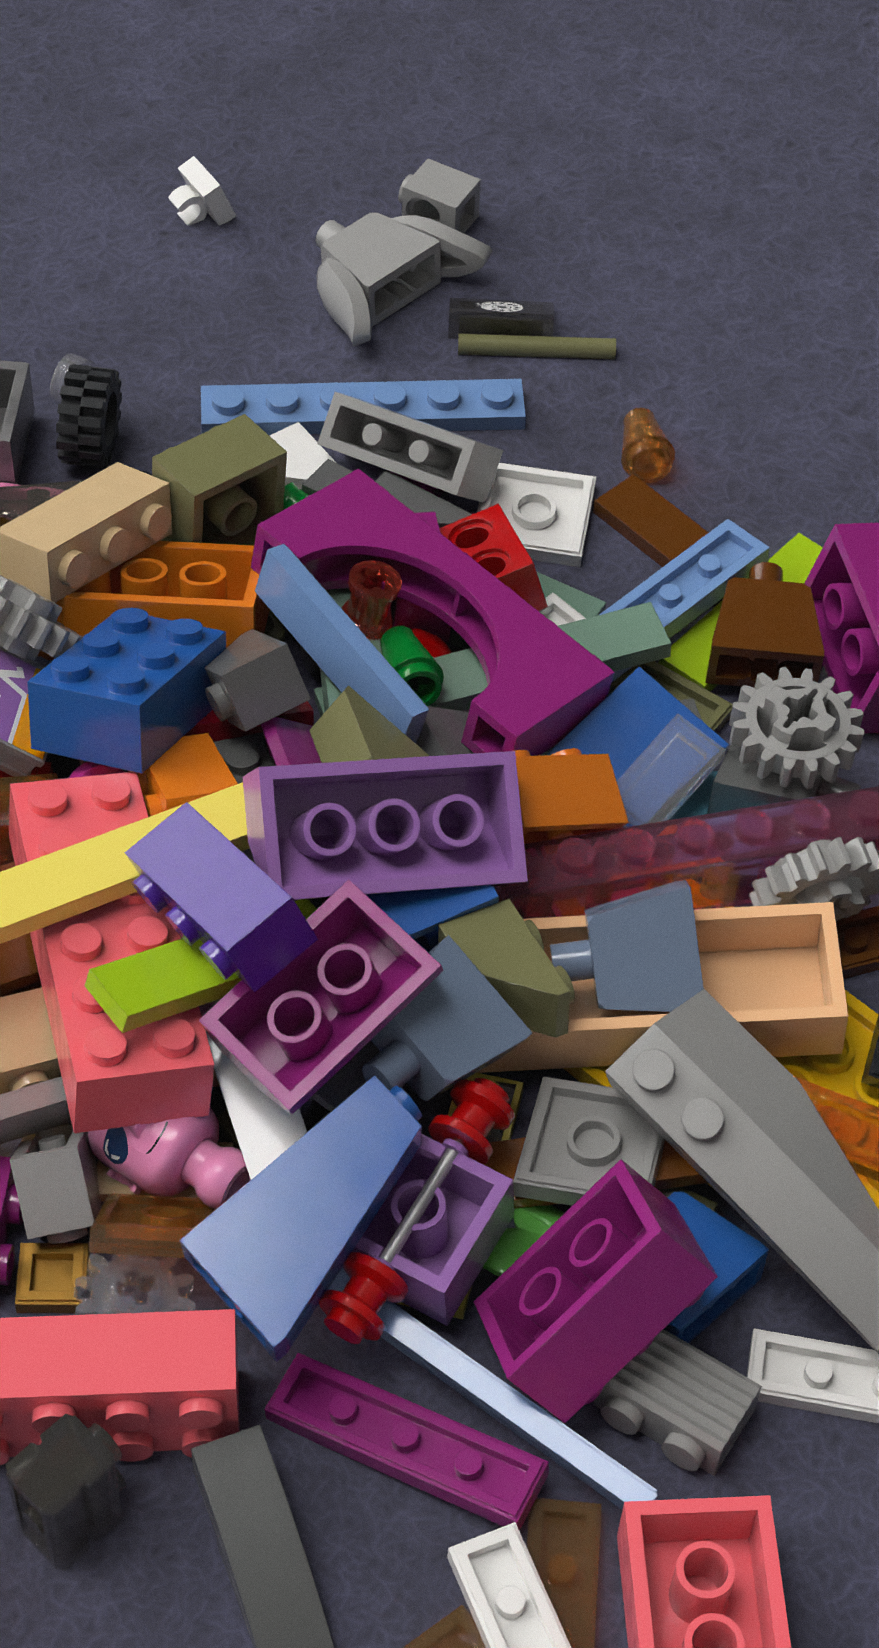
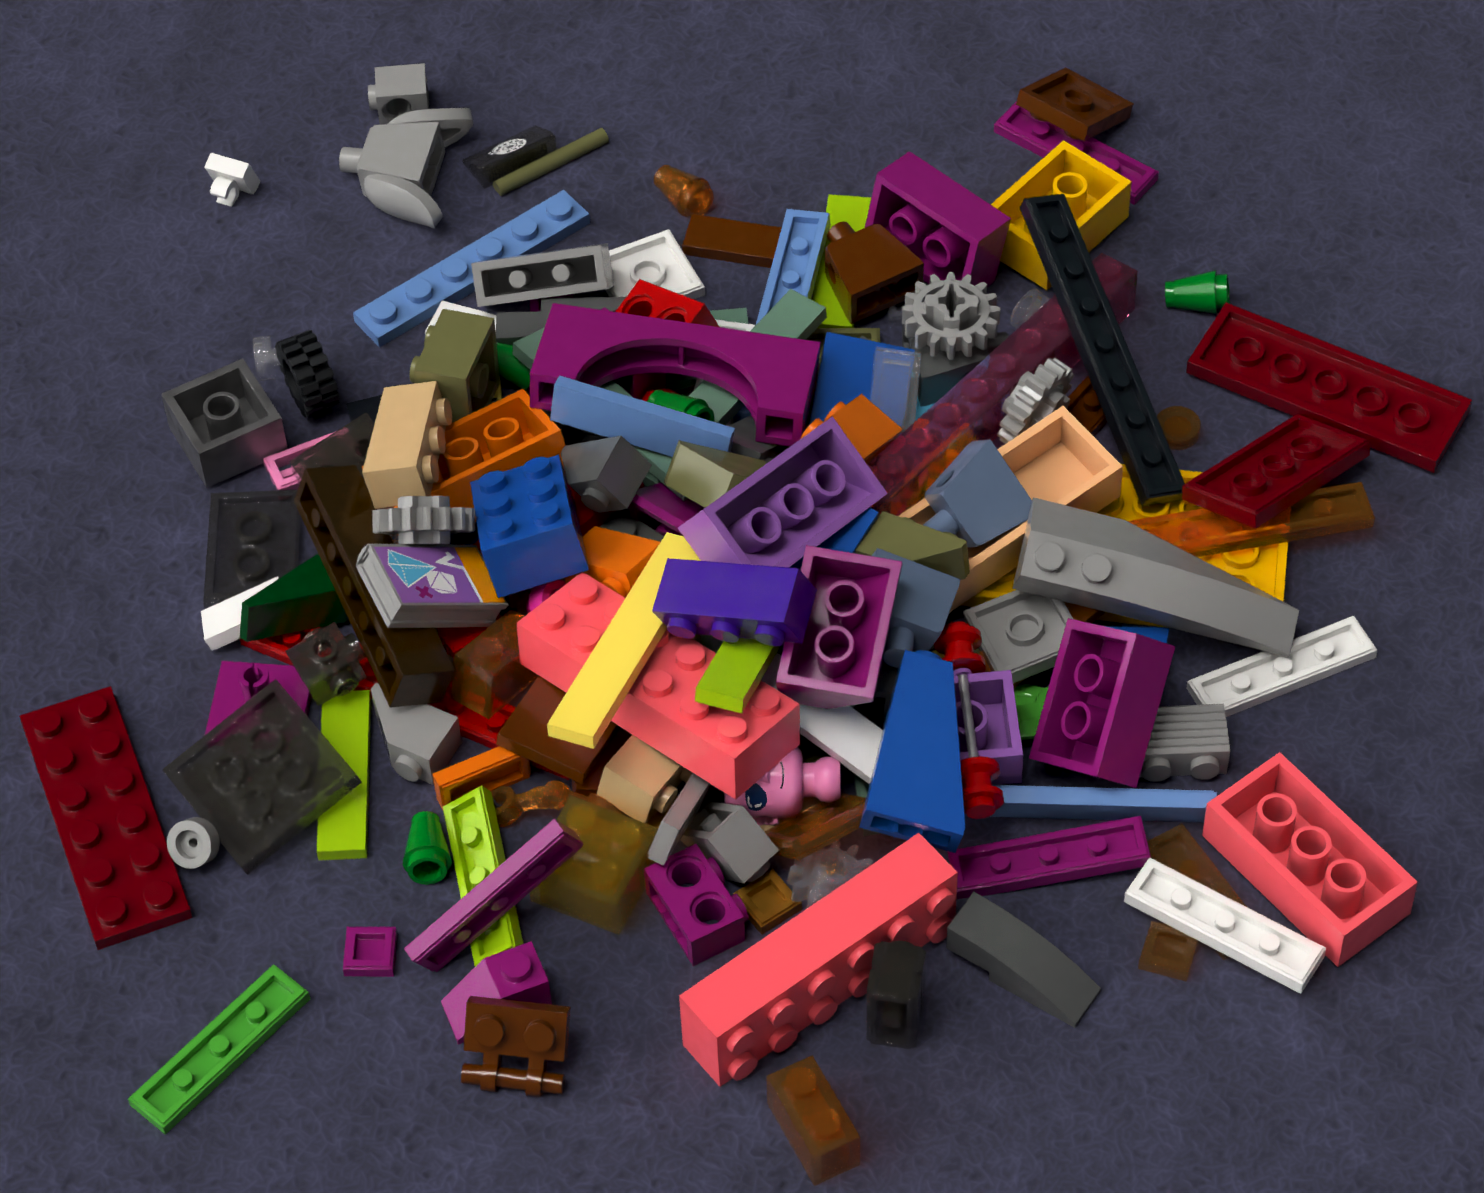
camera: 30 degrees left, 0 degrees up
clear red bush [341,560,402,640] -> none

